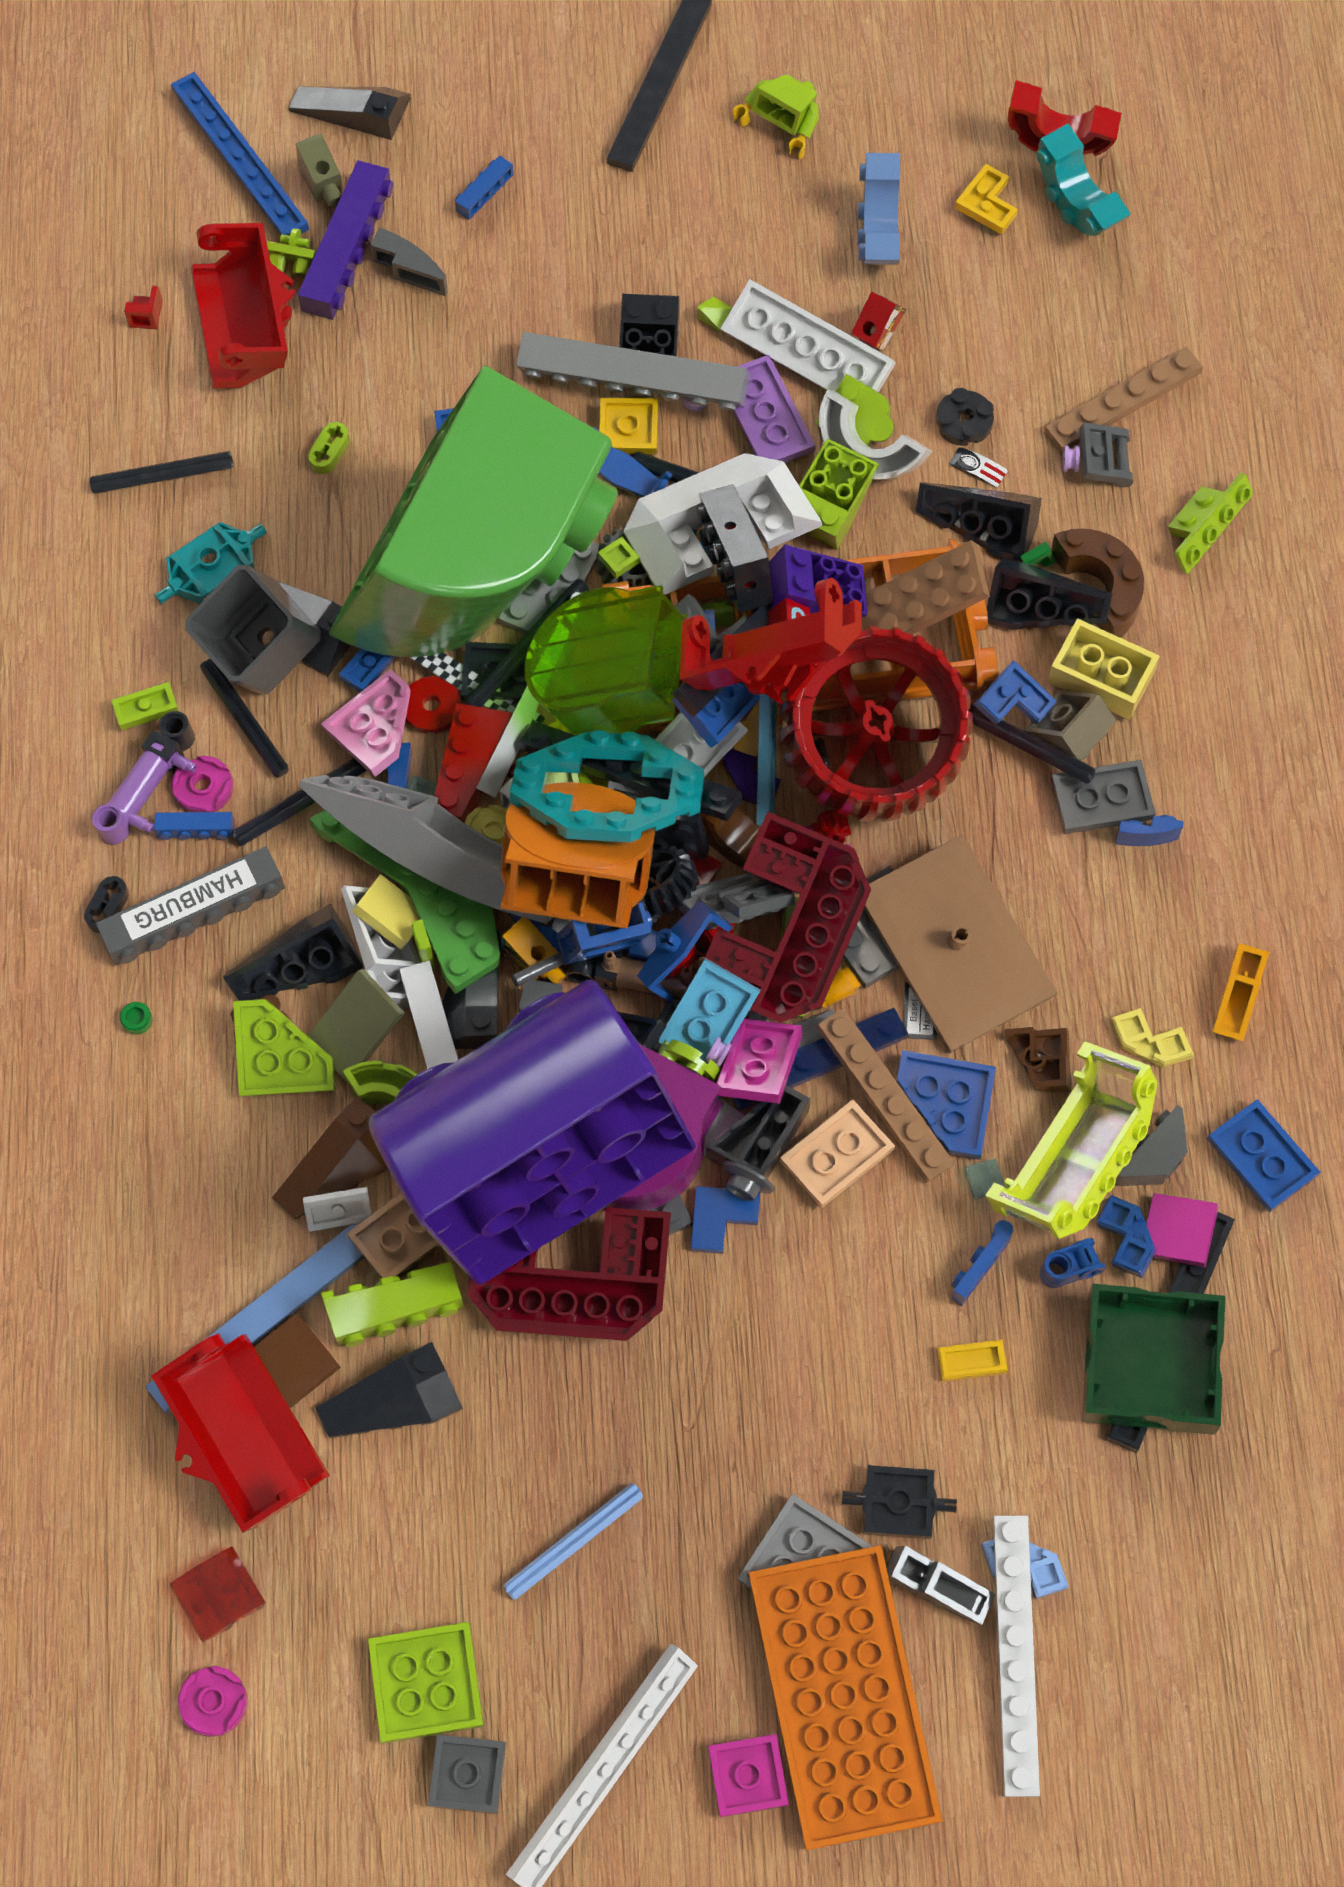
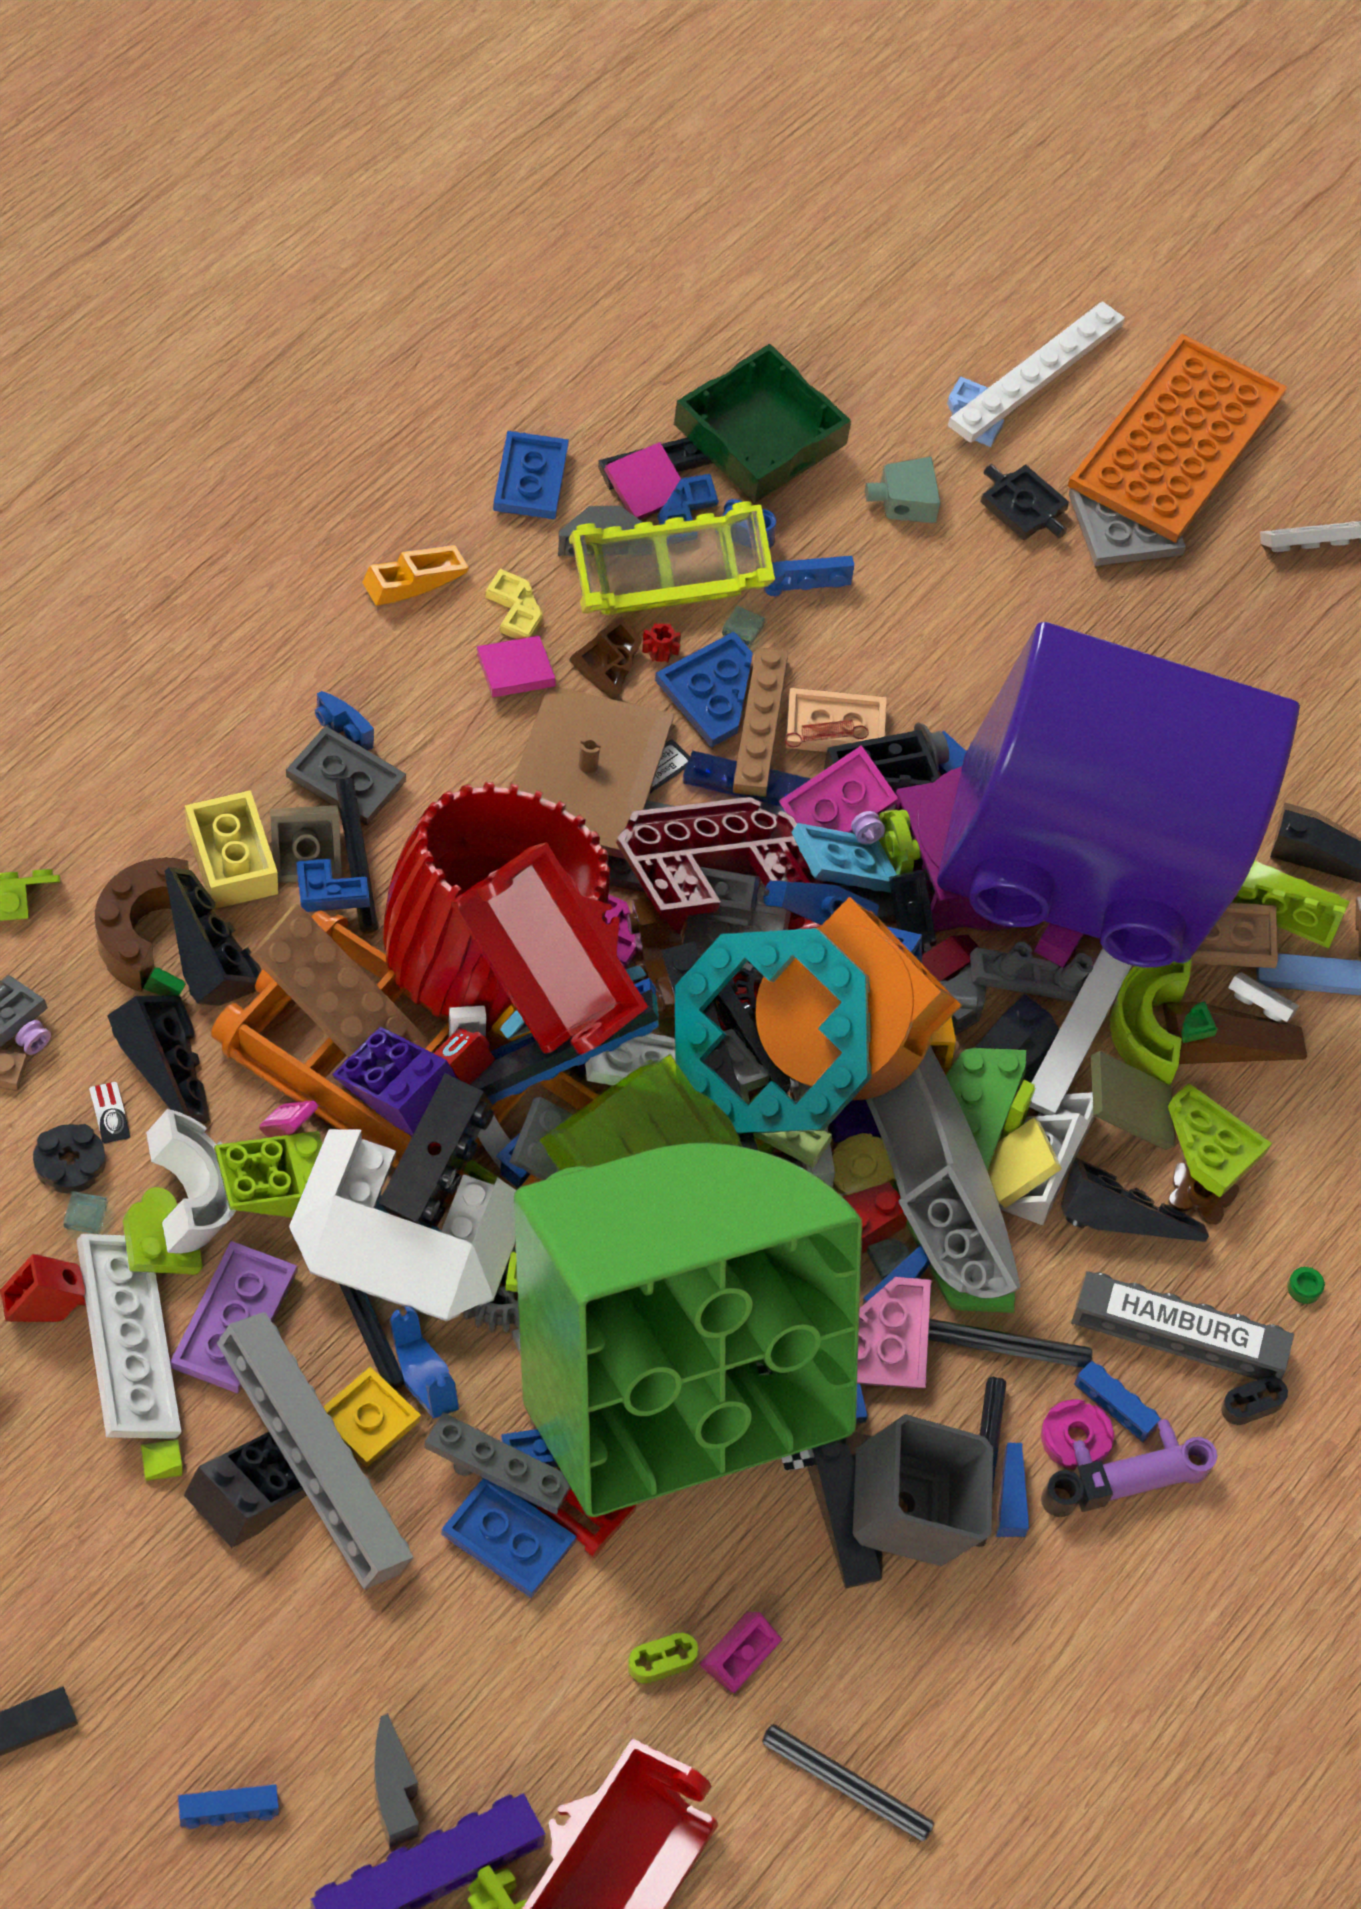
camera: 145 degrees left, 10 degrees down
lime plate [111,682,179,731] -> none
teal plate [154,522,267,605] -> none
light blue axle [504,1483,643,1600] -> none
dark pink plate [708,1734,789,1818] -> none
dark grey slope [886,1546,996,1625] -> none
yellow tile [937,1339,1008,1382] -> none
none -> clear light blue tile [63,1191,108,1234]
none -> dark pink slope [259,1101,318,1138]
none -> dark pink tile [477,636,556,697]
none -> red gear [642,623,681,663]
none -> dark pink slope [700,1612,783,1693]
none -> red piece [785,719,869,748]
none -> sand green torso [865,457,940,523]
none -> blue piece [996,1443,1029,1537]
none -> green tile [1181,1001,1218,1043]

